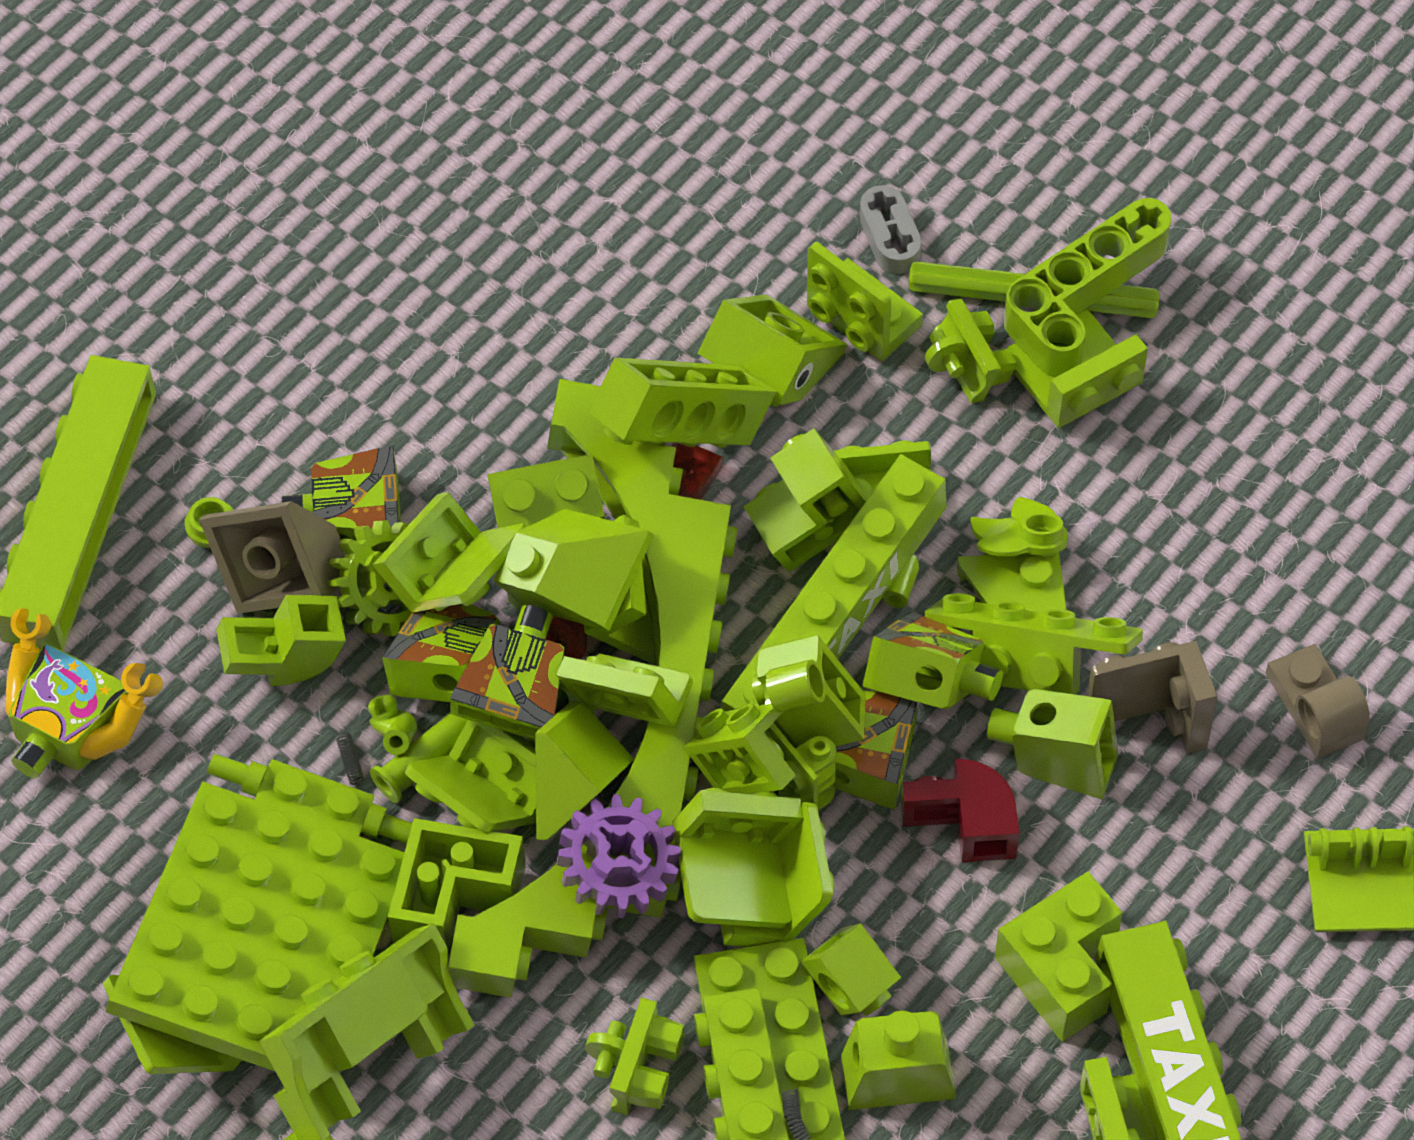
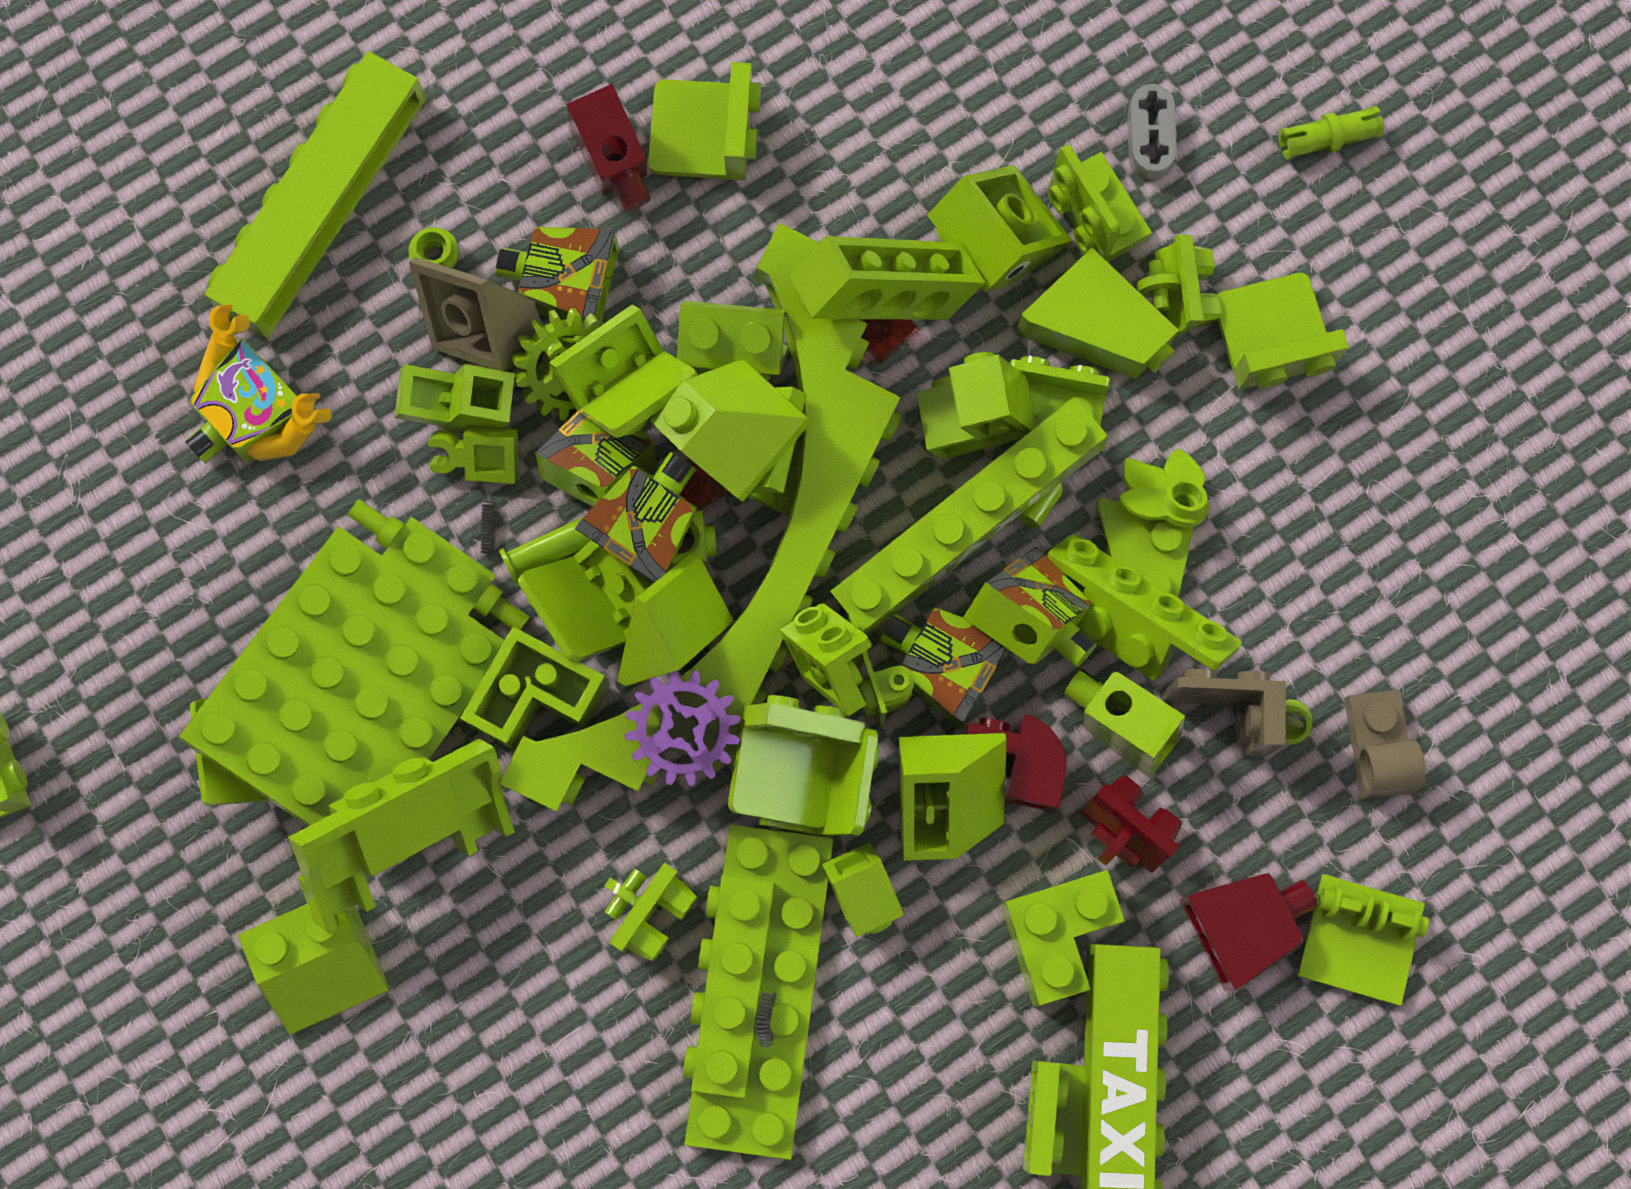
camera: 15 degrees right, 20 degrees up
lime arm [368,695,417,755] -> none
lime bracket [556,654,693,727] -> none
lime hinge [752,635,866,746] -> none
lime torso [841,1010,956,1110] -> none
lime axle [908,261,1160,318] -> none
lime beam [1004,198,1172,377] -> none
none -> lime plate [428,426,519,484]
none -> dark red torso [566,84,651,212]
none -> lime bracket [648,62,761,180]
none -> lime slope [899,733,1006,861]
none -> lime slope [1017,248,1179,379]
none -> dark red hips [1079,775,1182,873]
none -> dark red torso [1179,872,1318,991]
none -> lime pin [1279,106,1384,160]
none -> lime hinge [1286,699,1313,744]

